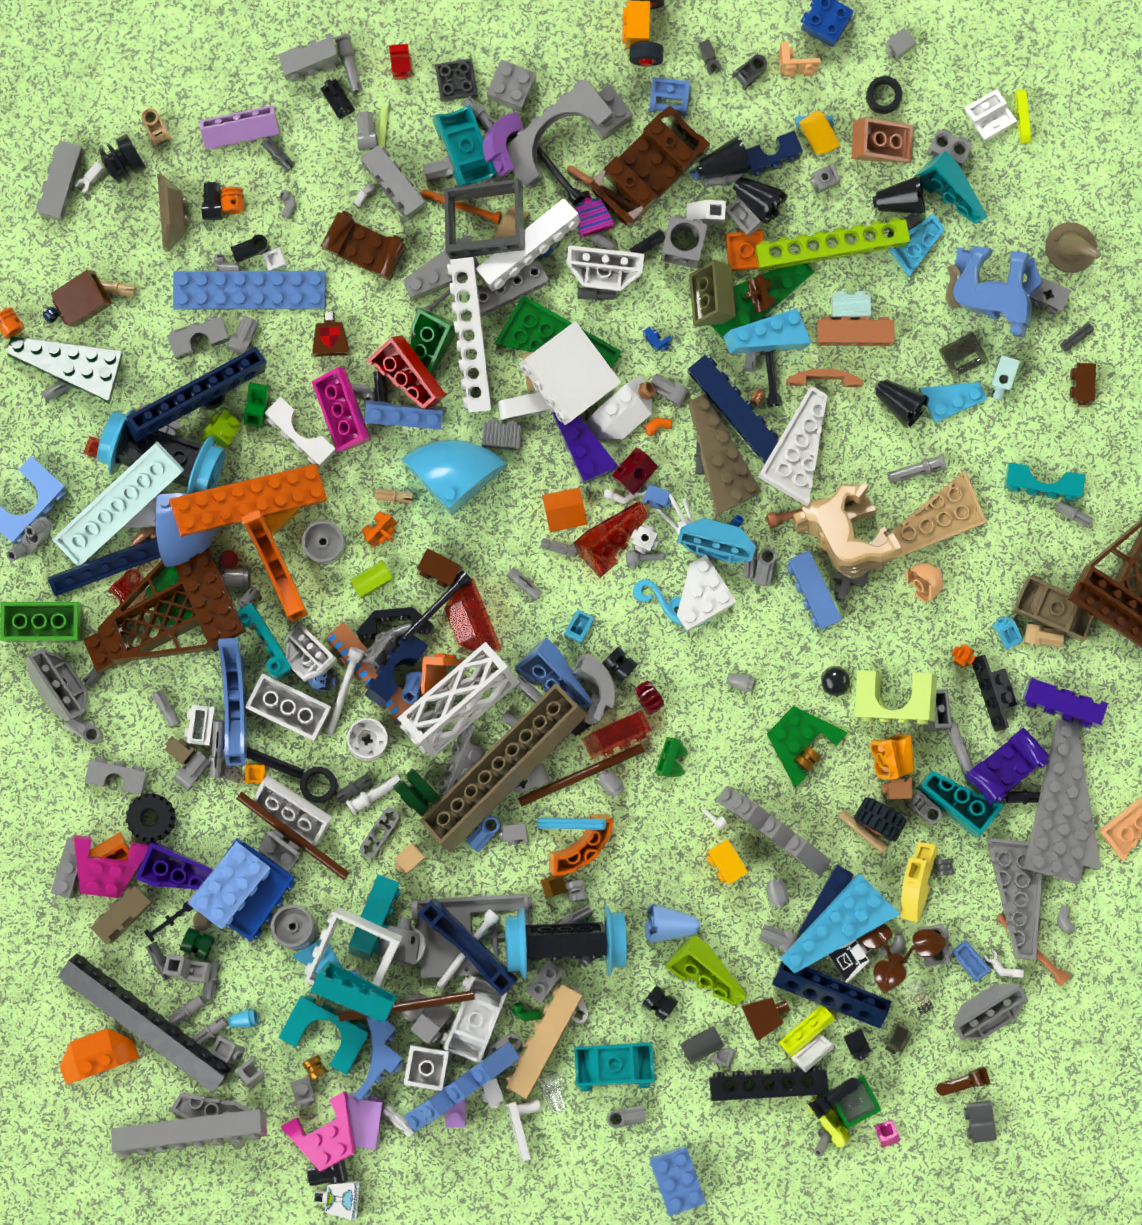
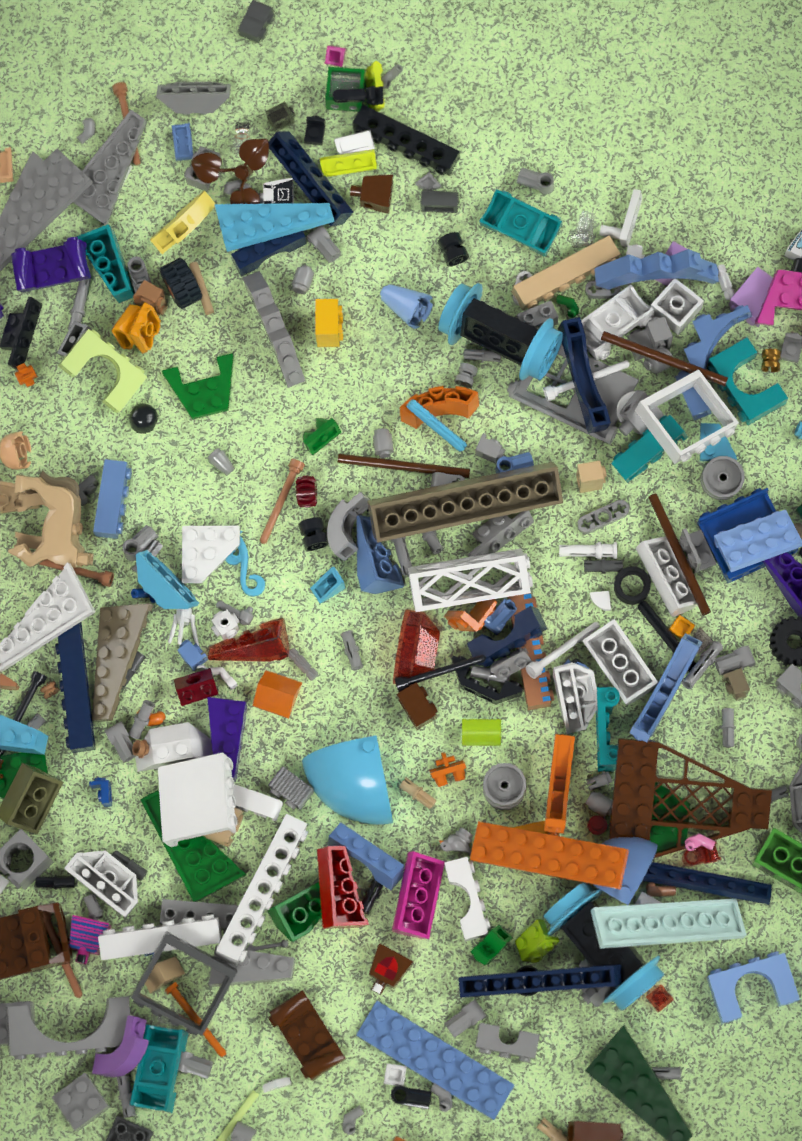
camera: 145 degrees left, 10 degrees down
light grey connector [6,517,51,562] -> none
white window [184,705,217,746] -> none
teal wedge [310,960,398,1022] -> none
white wheel [347,718,388,762] -> none
light grey arm [351,383,375,402] -> none
light grey wedge [360,145,425,221] -> none
dark green wheel [393,768,441,817] -> none
black piece [537,145,585,206] -> none
pearl gold panel [540,875,568,898] -> none
clear red wedge [582,710,652,760] -> none
medium blue brick [649,1145,706,1217] -> none
lime wedge [665,934,747,1006] -> none
white hand [702,809,727,830] -> none
pearl gold wheel [795,745,822,772] -> none
dark grey wheel [934,858,955,876] -> none
reddish brown piece [936,1066,991,1096] -> none
white arm [984,949,1024,978] -> none
black axle [1005,789,1040,805] -> none
none -> light grey pin [128,700,155,739]
none -> nougat piece [260,458,305,544]
none -> light grey animal [439,827,474,855]
none -> white tile [590,591,611,611]
none -> bright pink arm [685,834,715,851]

